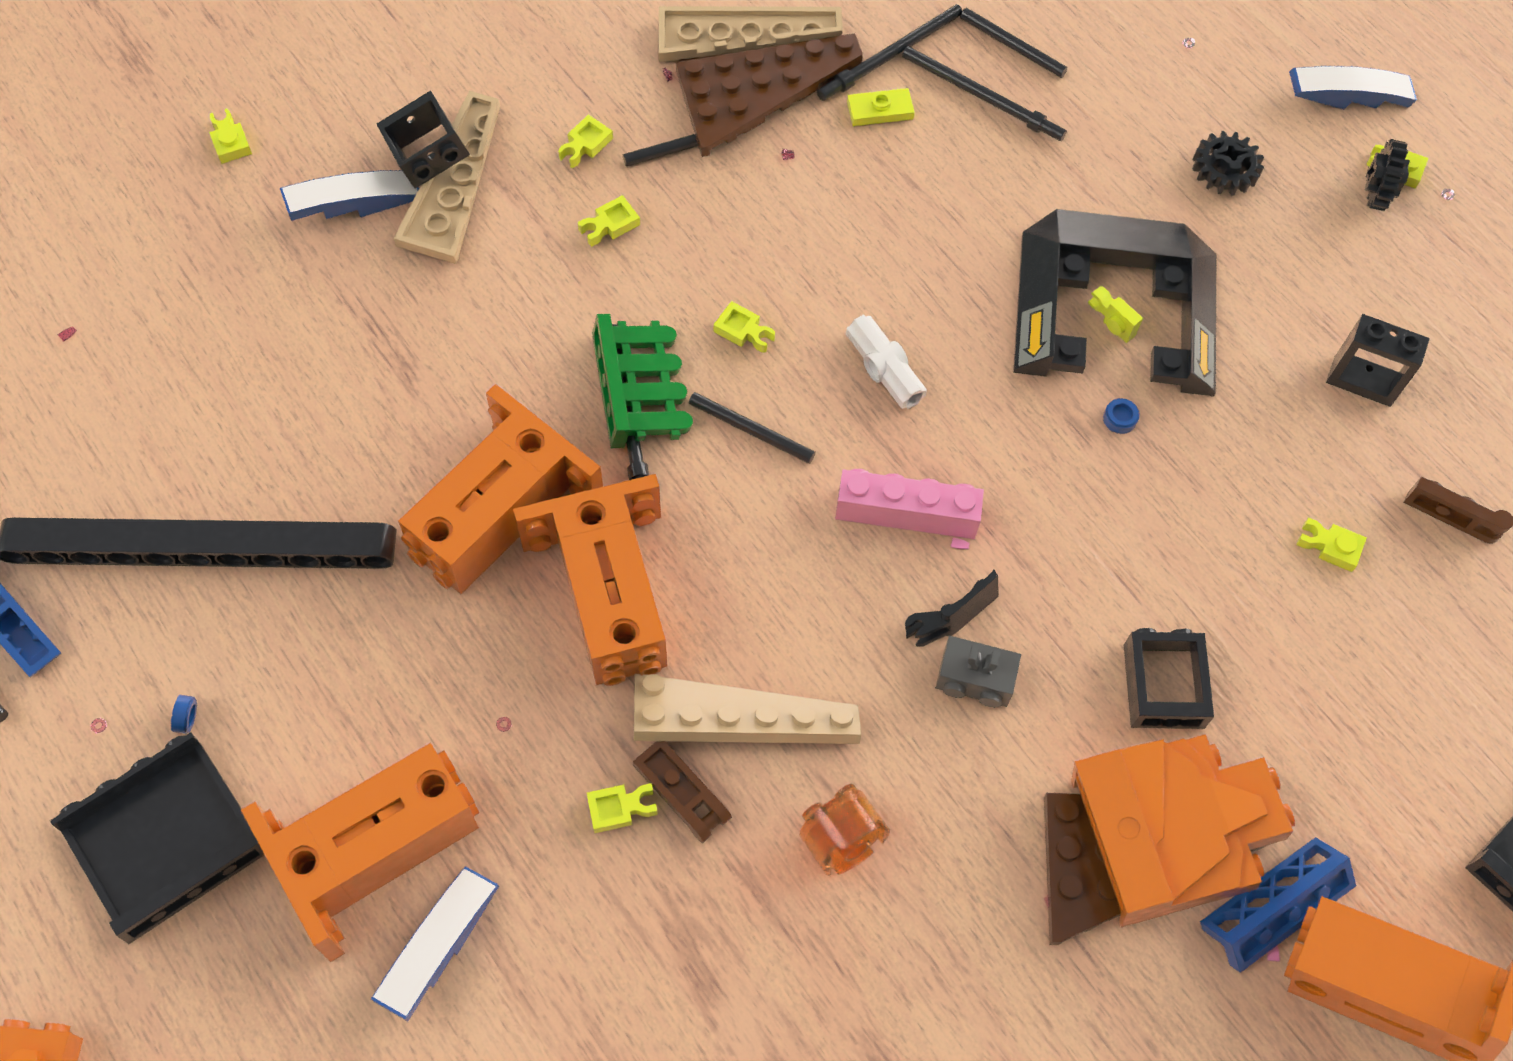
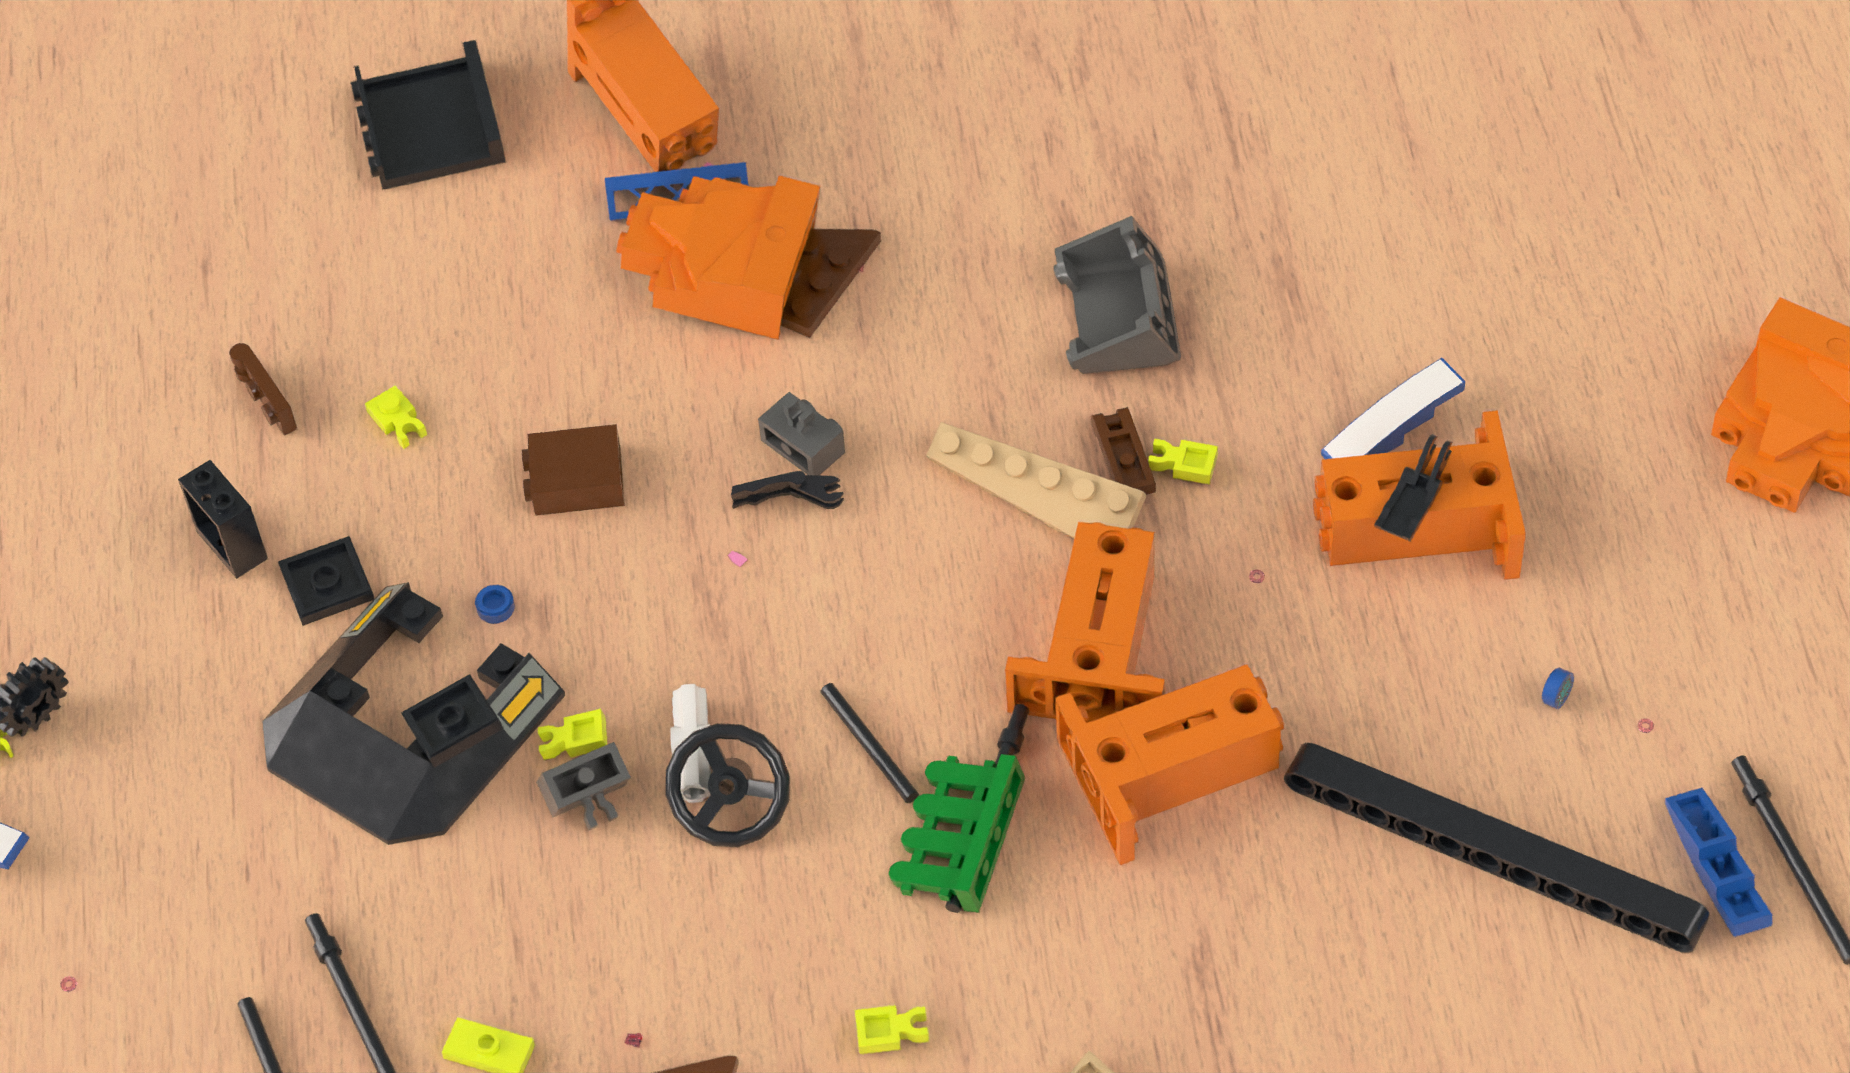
camera: 145 degrees left, 10 degrees down
black panel [50,732,265,944] -> none
neon yellow plate [713,301,775,353] -> none
clear orange brick [799,784,890,876] -> none
bright pink brick [835,469,984,539] -> none
neon yellow plate [1088,286,1143,343] -> none
black window [1123,628,1214,729] -> none
black gear [1192,131,1264,196] -> none
none -> black tile [278,536,375,626]
none -> black tile [401,674,504,768]
none -> reddish brown brick [522,424,625,516]
none -> dark grey brick [537,742,631,830]
none -> neon yellow plate [538,709,607,760]
none -> black piece [665,723,790,847]
none -> dark grey windscreen [1054,216,1181,374]
none -> black arm [1374,434,1453,542]

